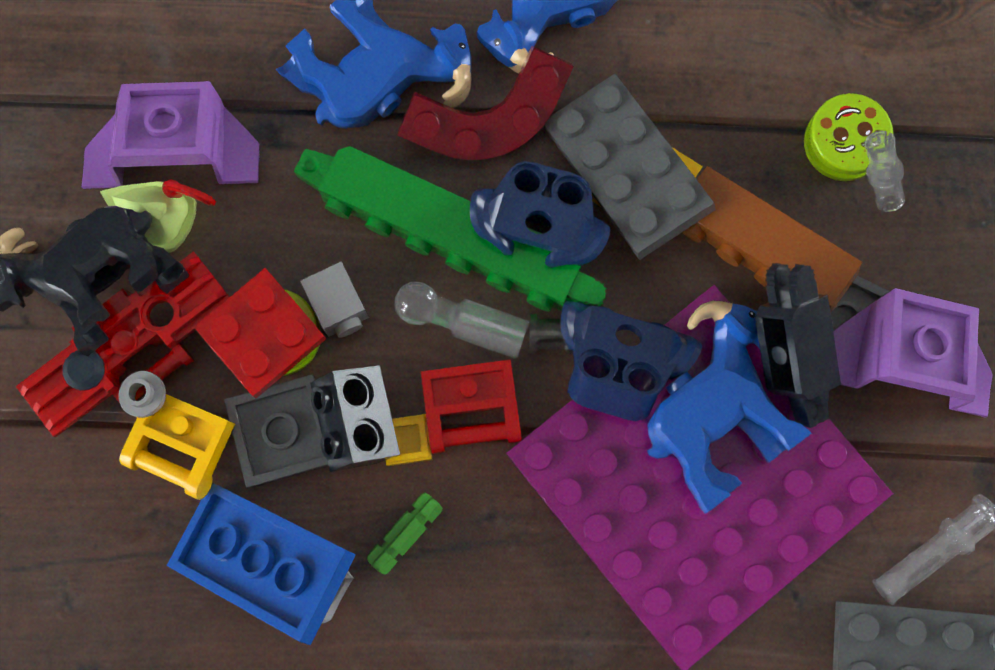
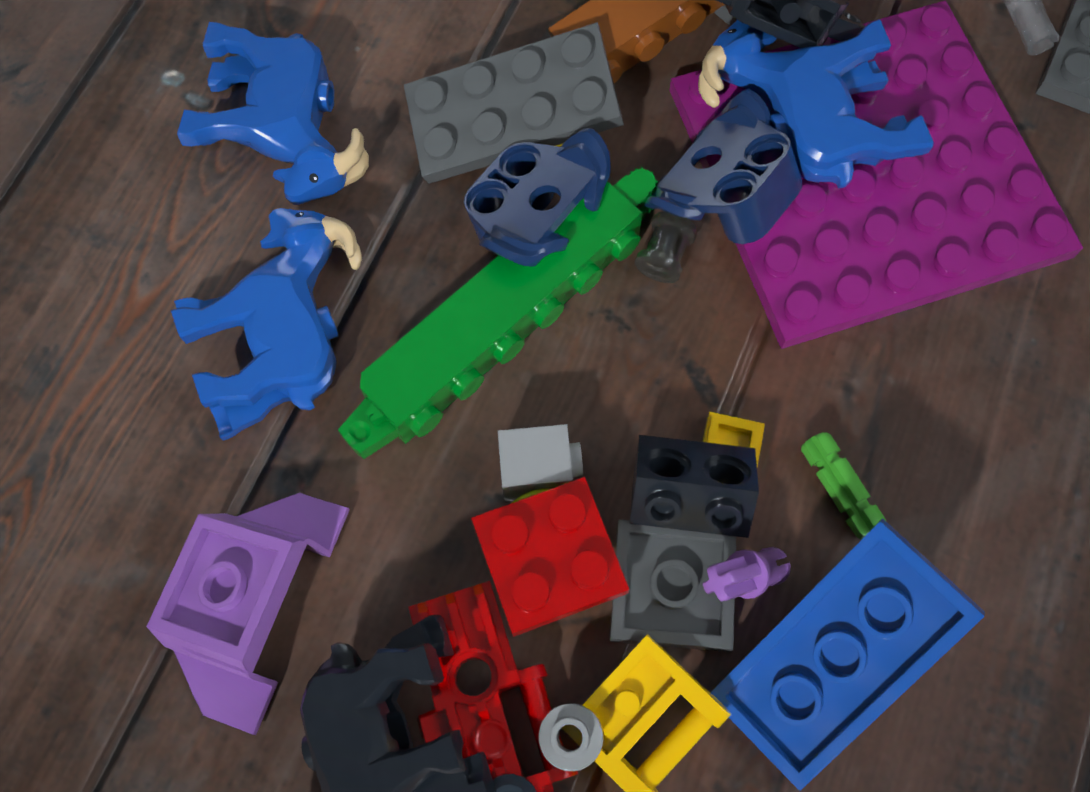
camera: 65 degrees left, 10 degrees down
yellowish green piece [100,179,216,253] -> none
clear piece [394,281,529,359] -> none
dark red plate [398,46,574,160] -> none
red plate [420,359,522,454] -> none
none -> medium lavender axle [703,547,791,602]

